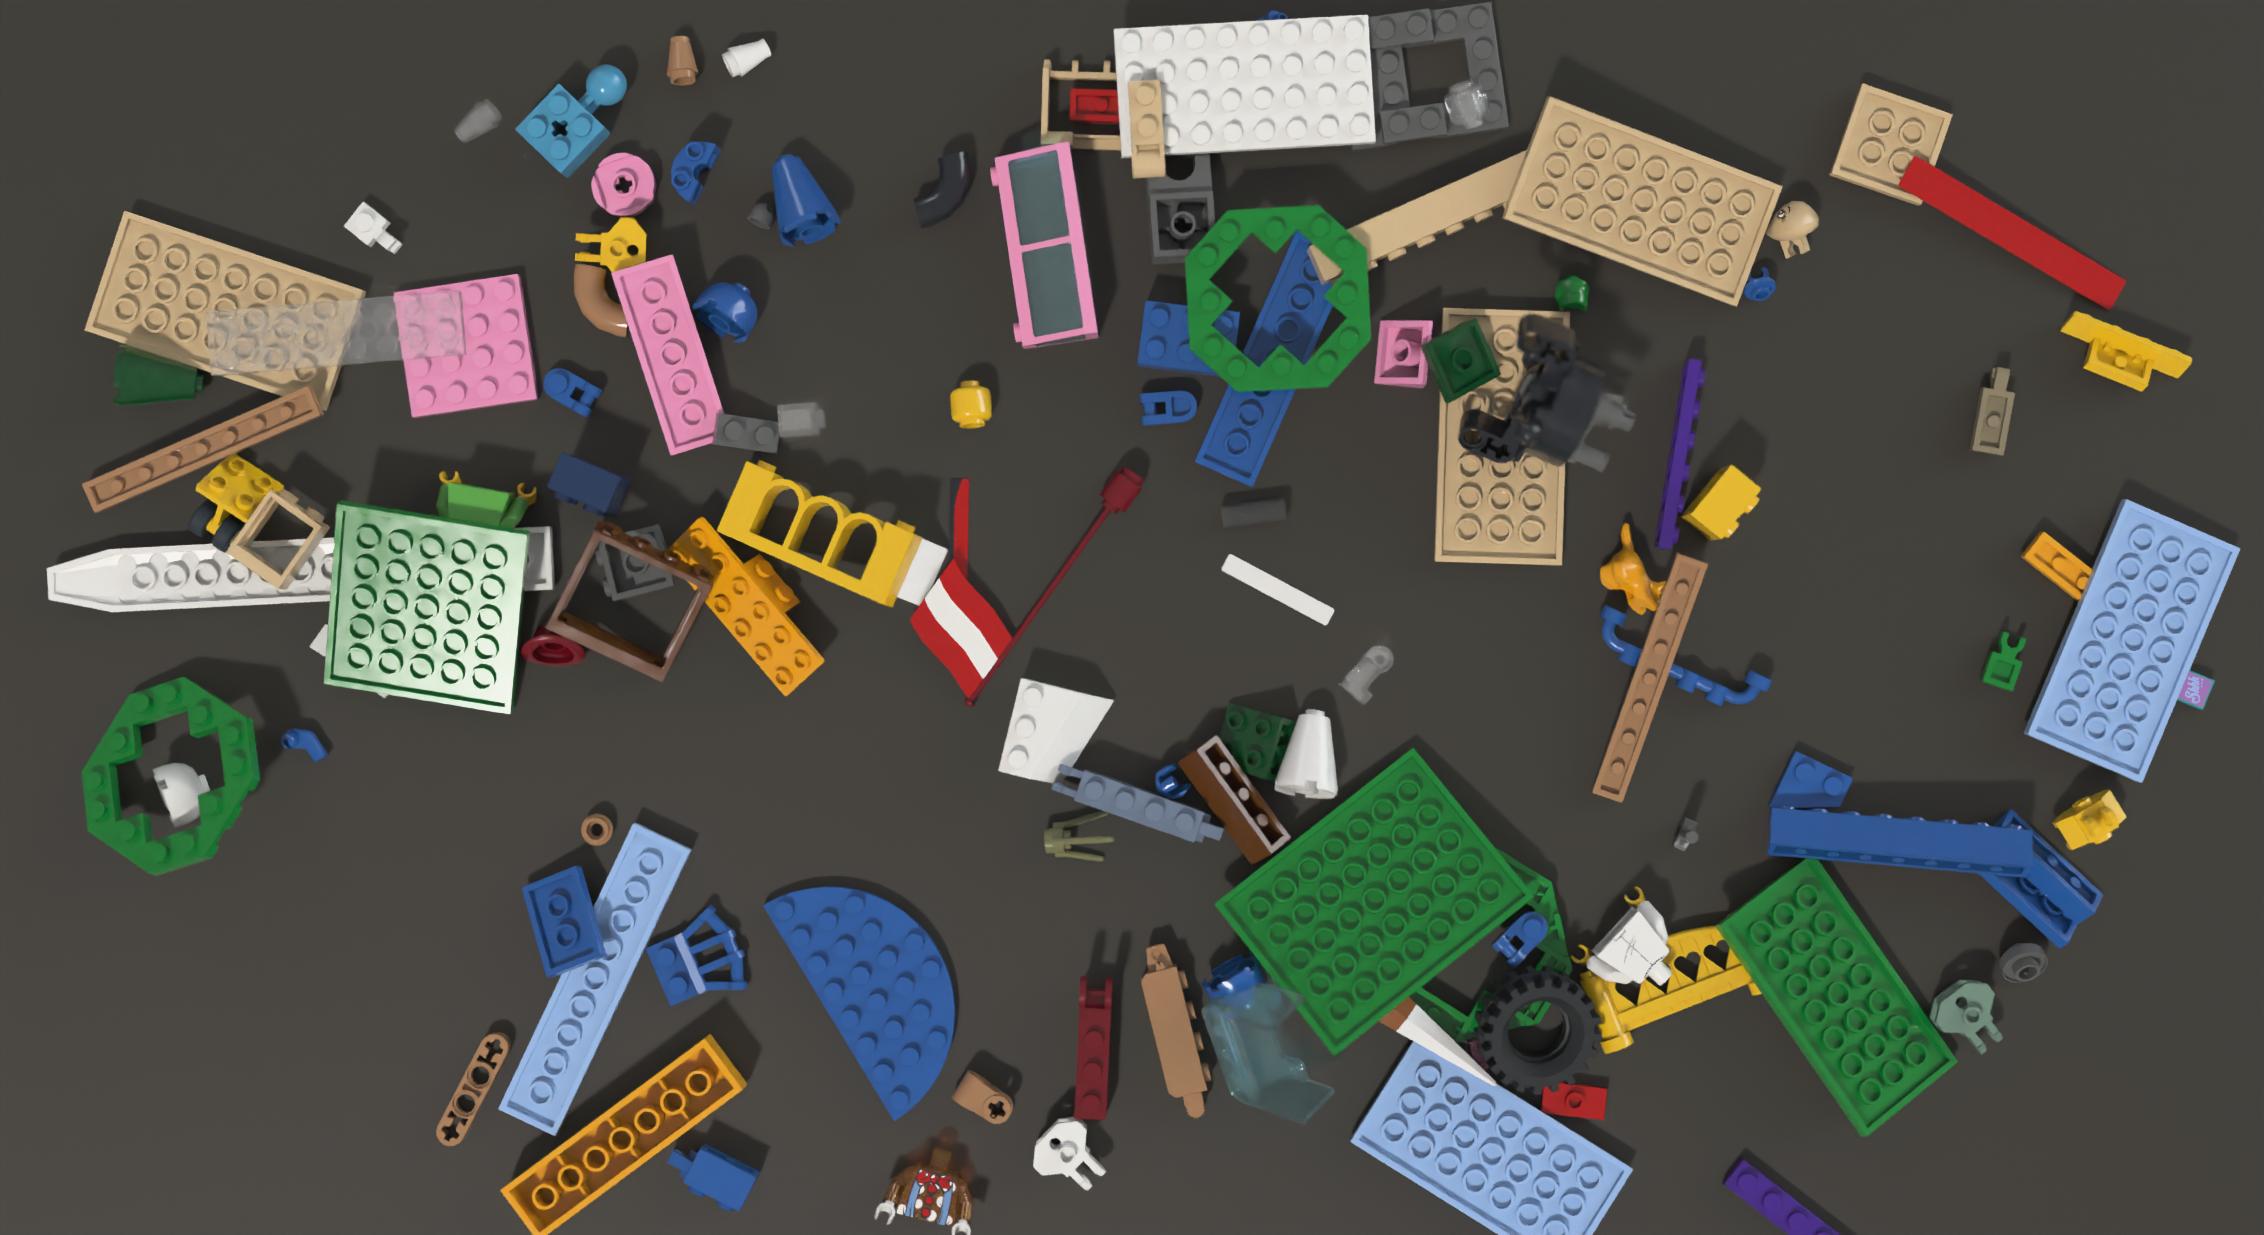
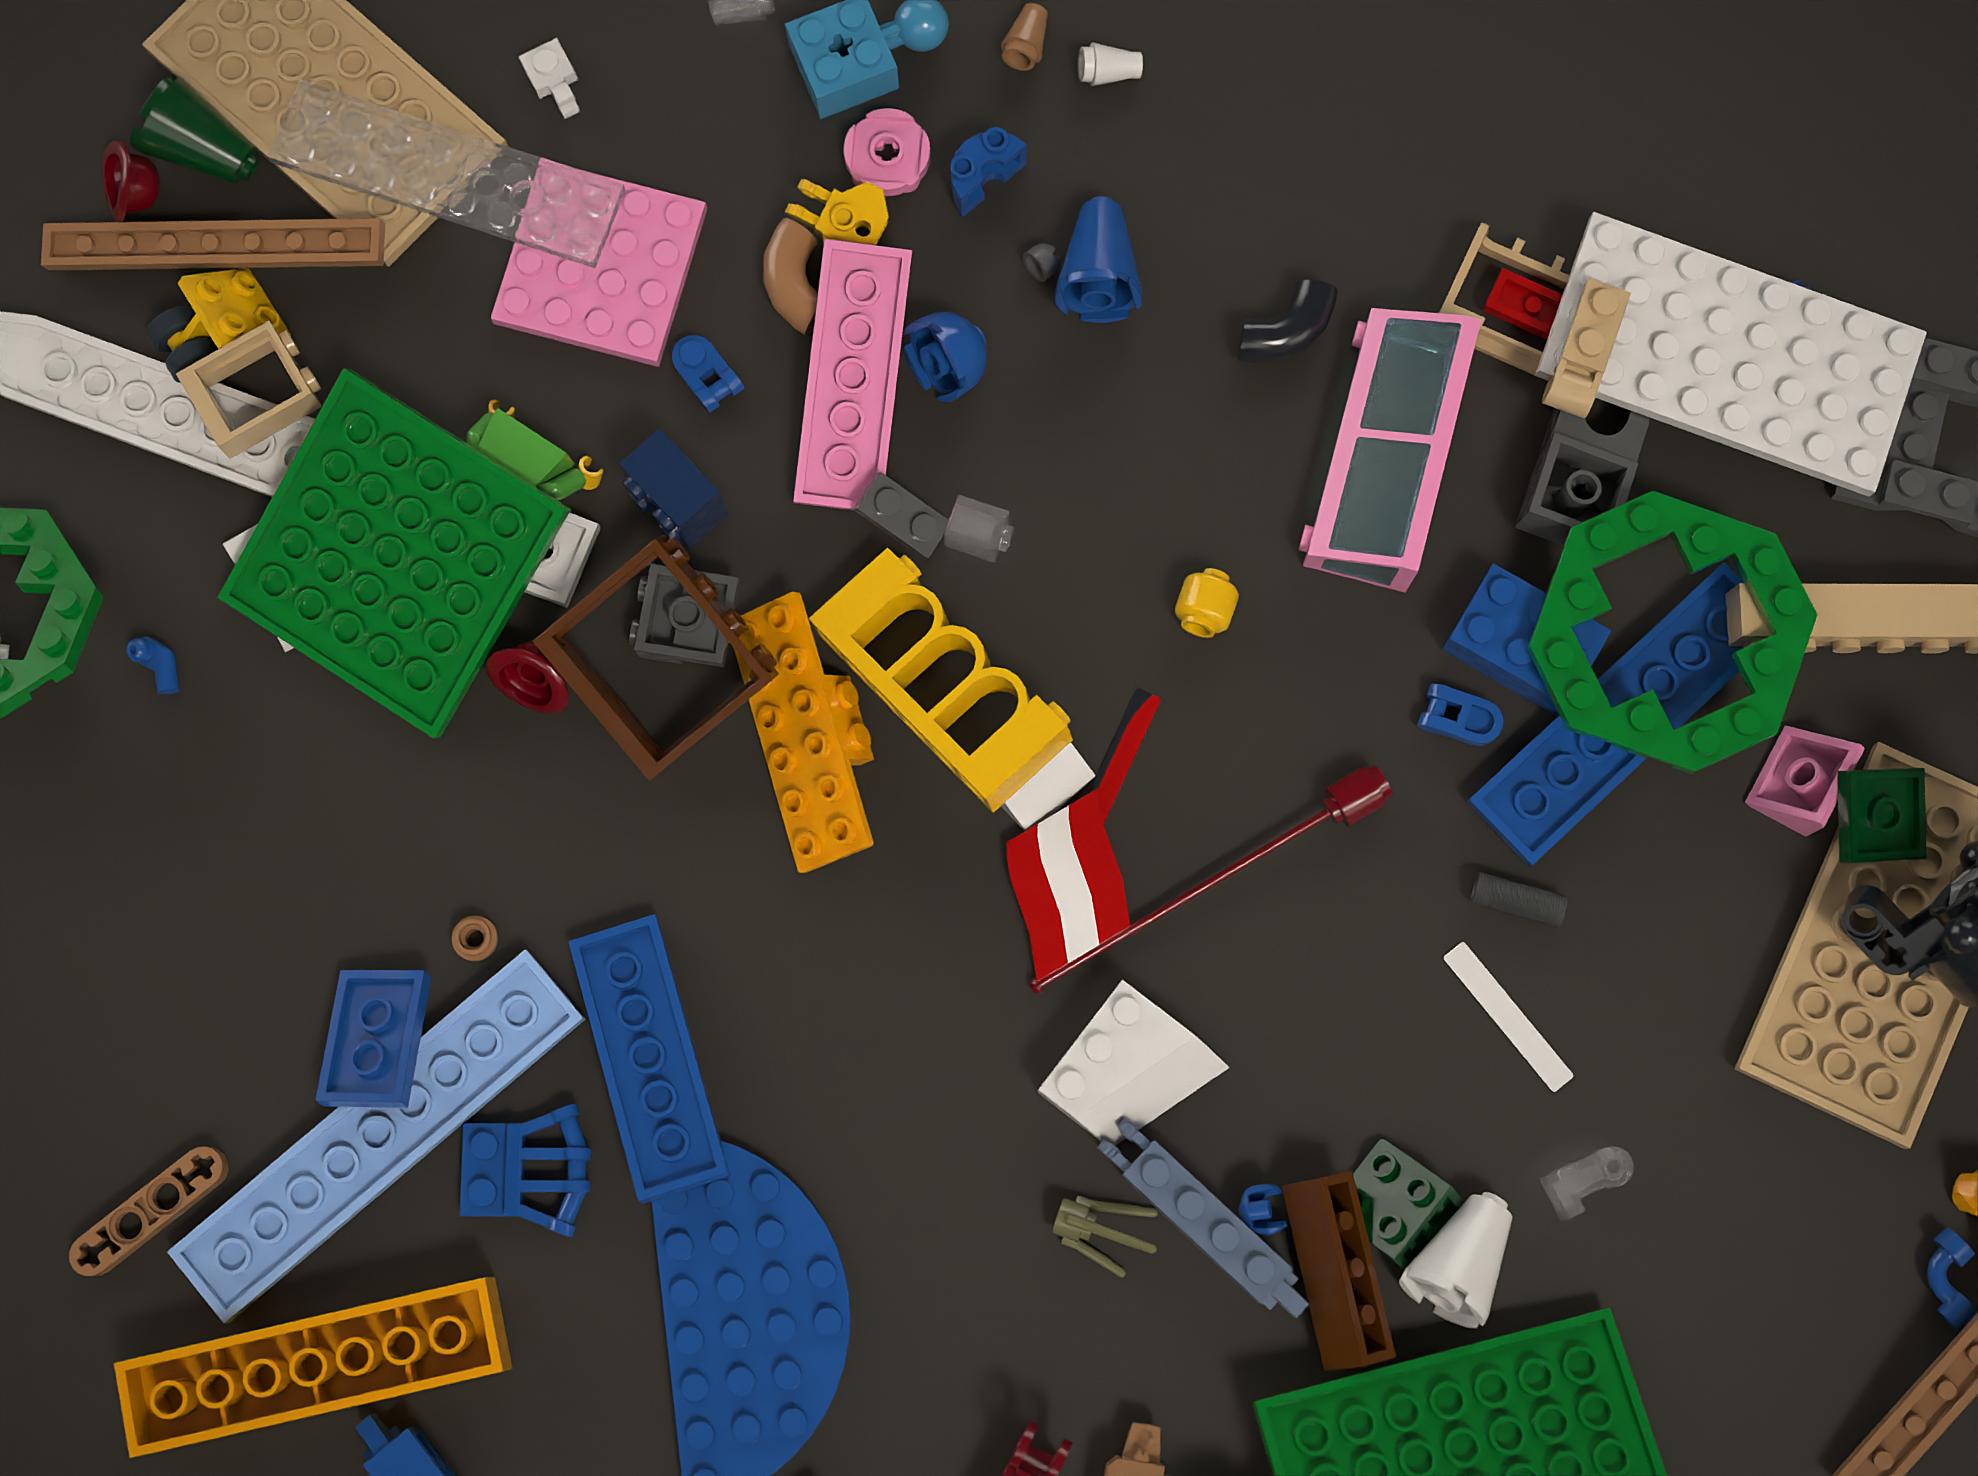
camera: 25 degrees right, 10 degrees down
none -> dark red hat [101,140,160,222]
none -> blue plate [568,914,731,1204]

